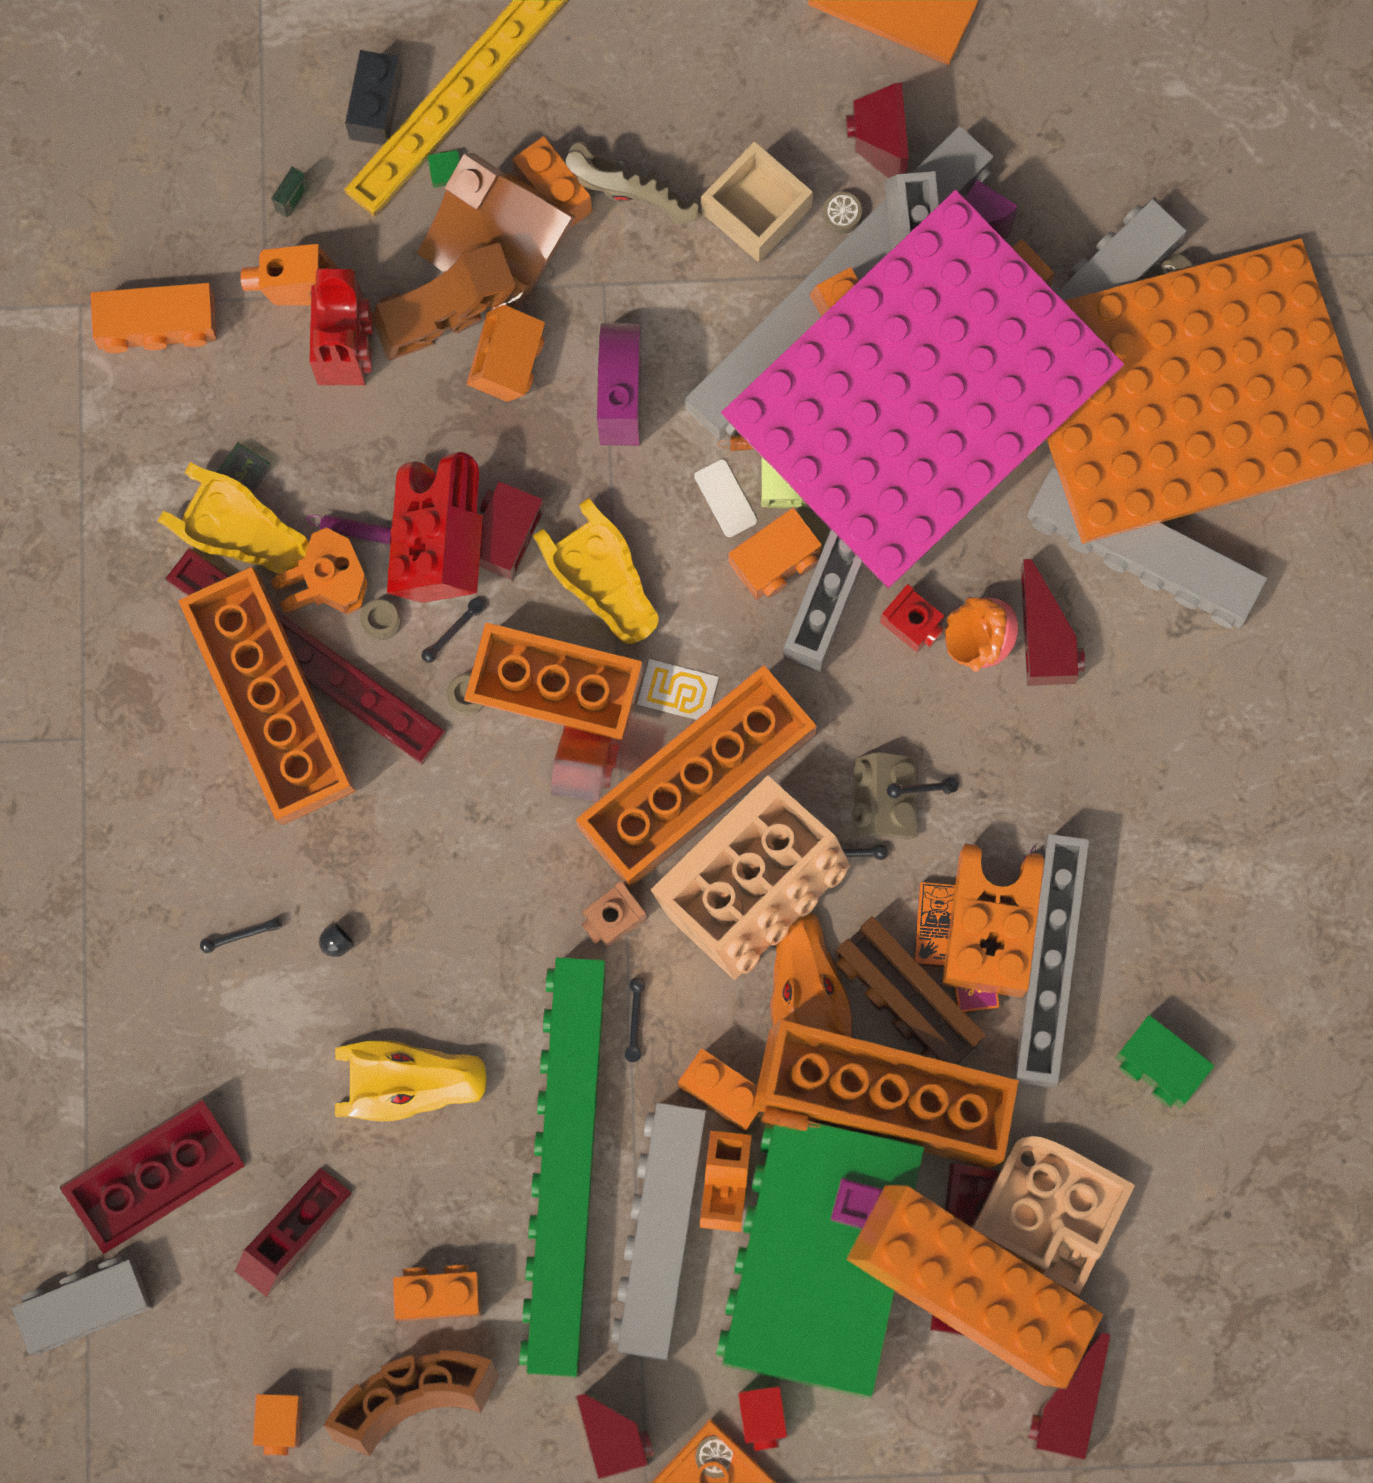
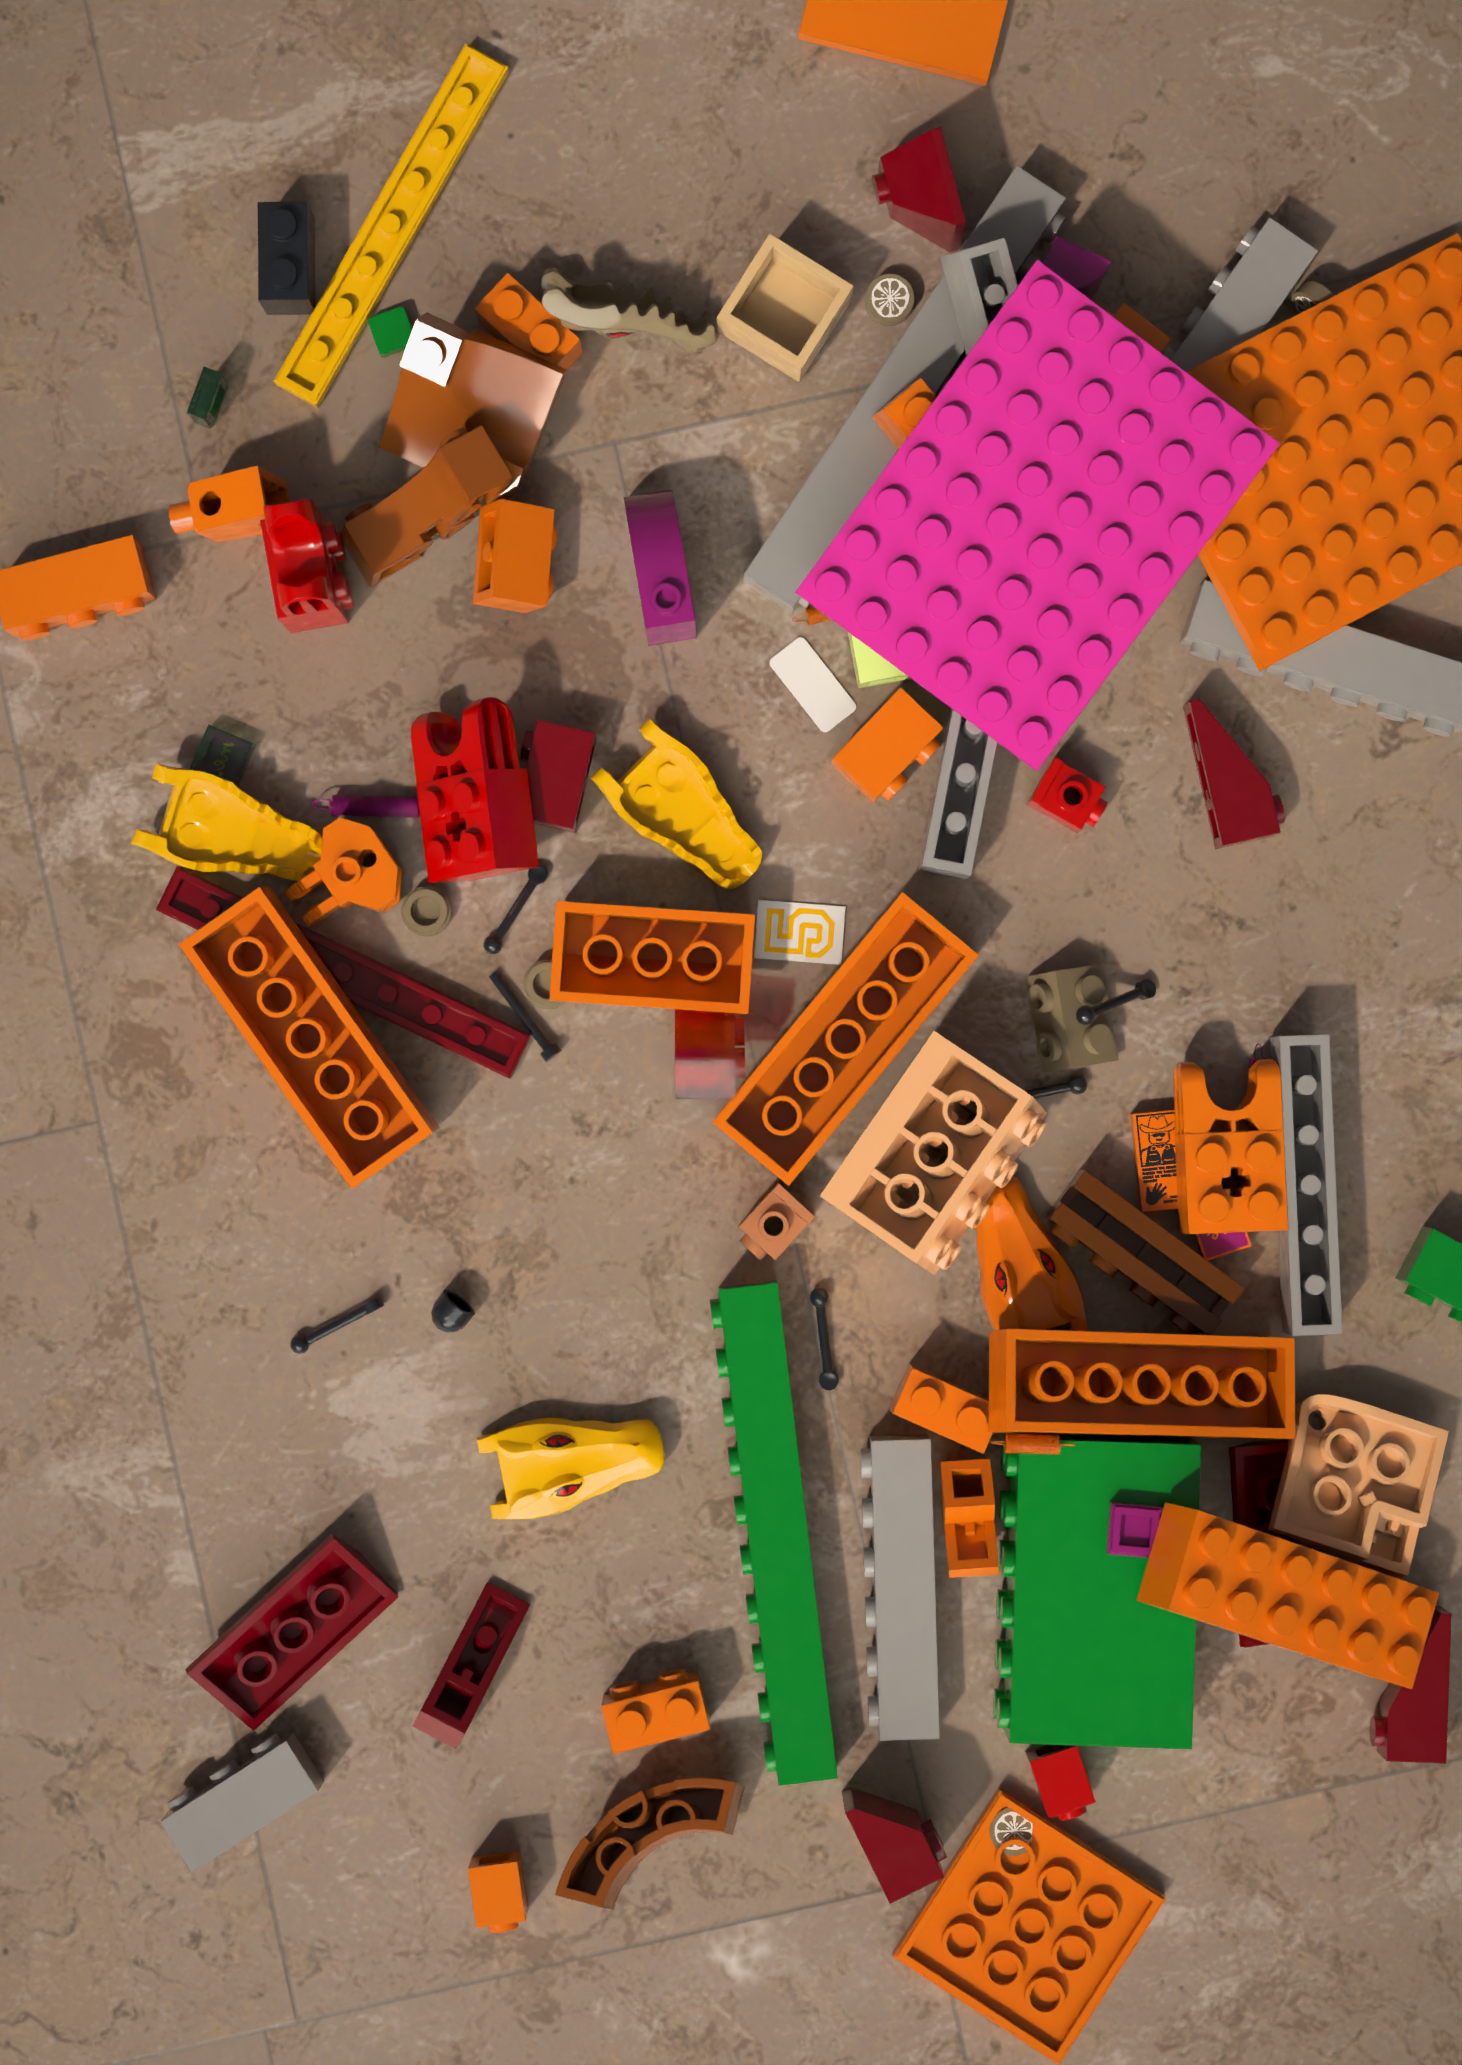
camera: 15 degrees left, 10 degrees up
orange hair [945,597,1018,672] -> none
none -> black piece [489,971,561,1062]

